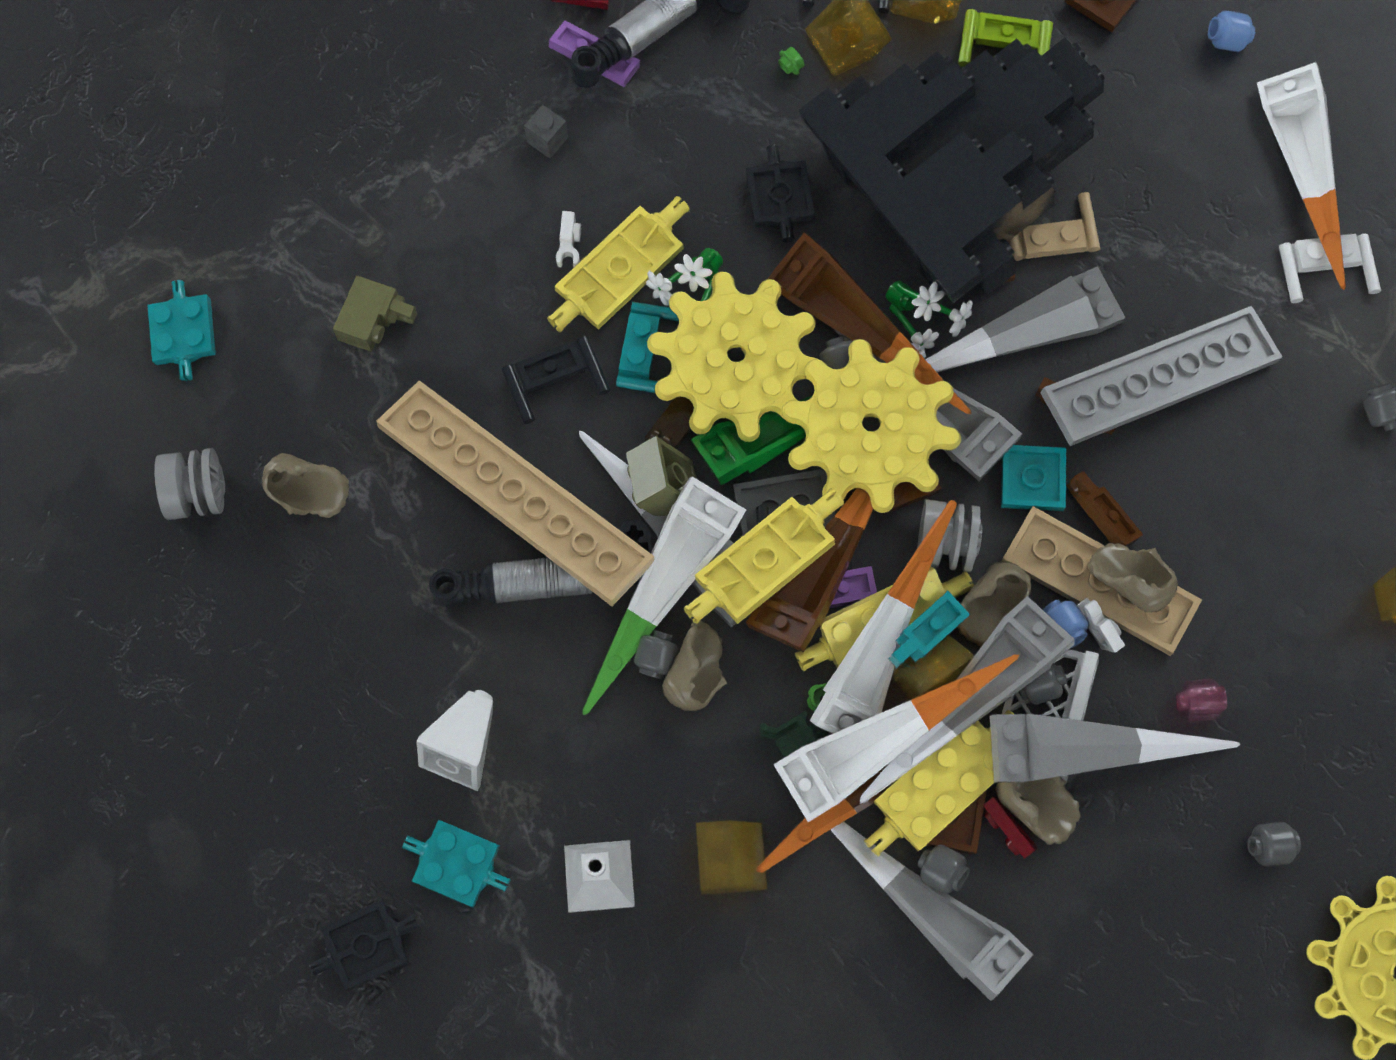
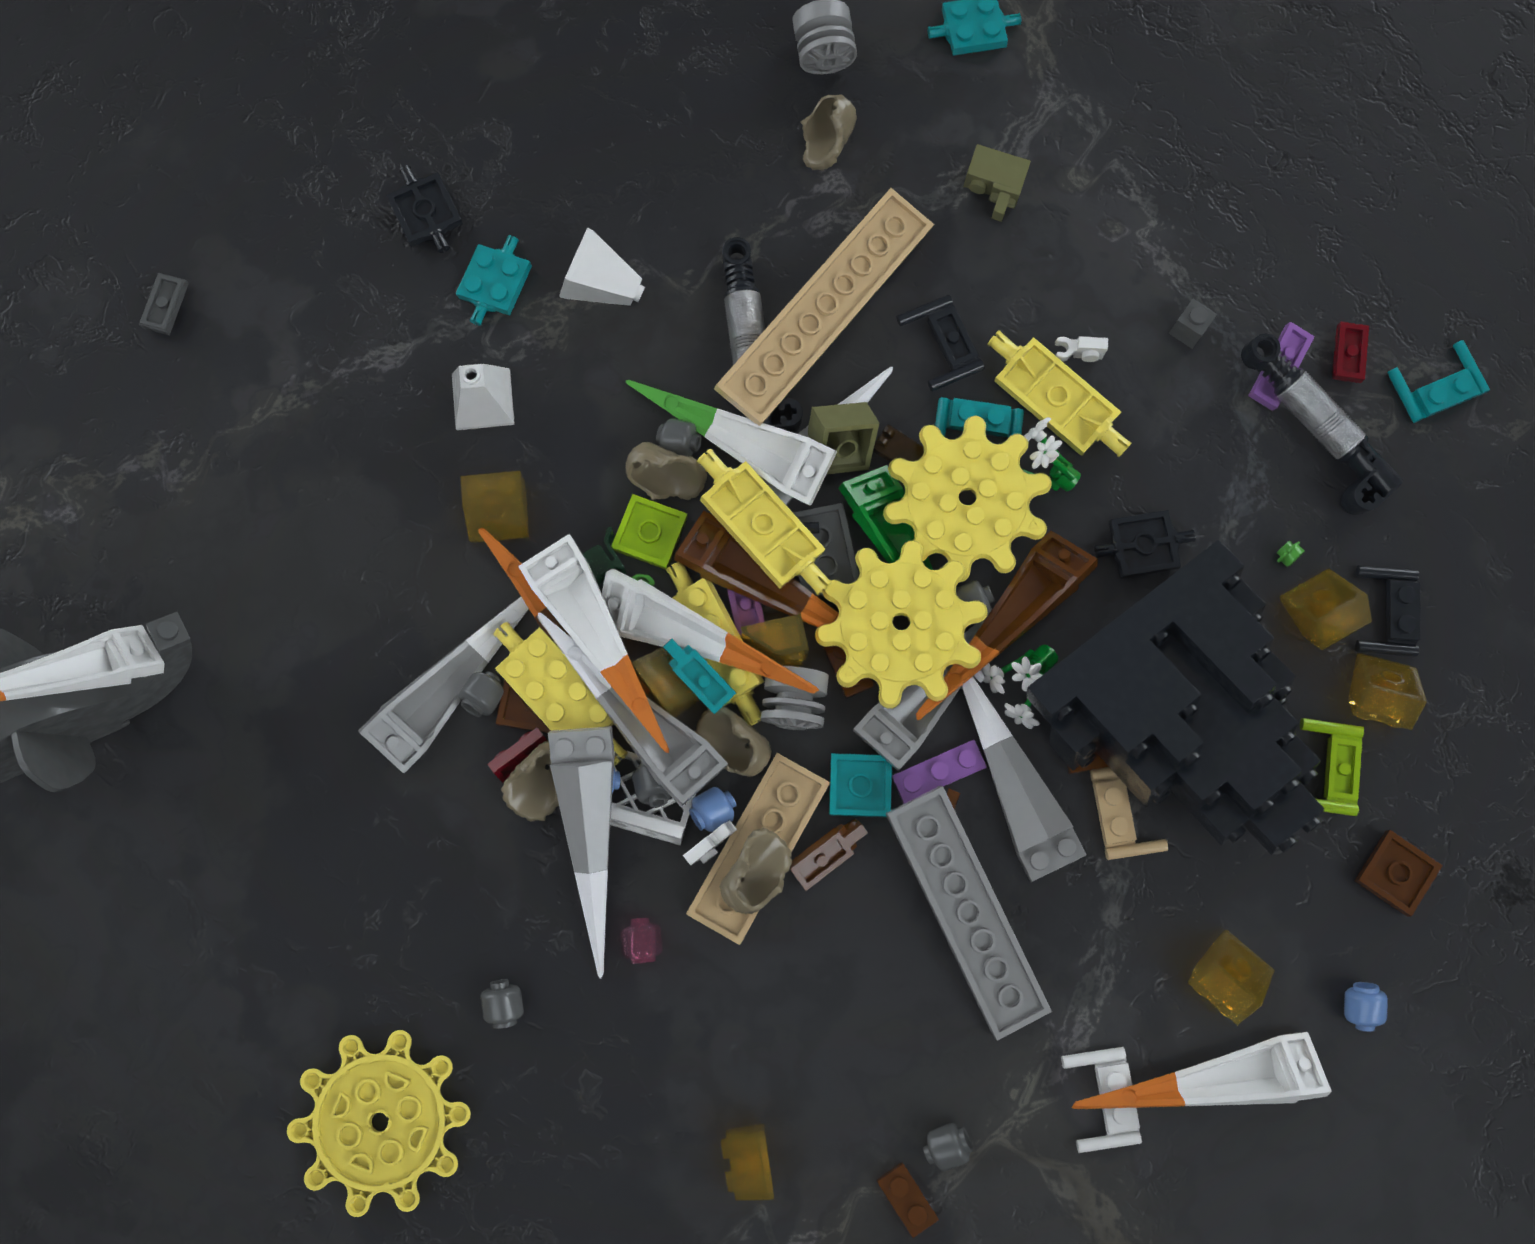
camera: 85 degrees right, 5 degrees up
none -> lime plate [611,494,688,570]
none -> clear yellow slope [741,614,809,667]
none -> medium lavender plate [892,740,987,804]
none -> clear yellow slope [1188,929,1275,1025]

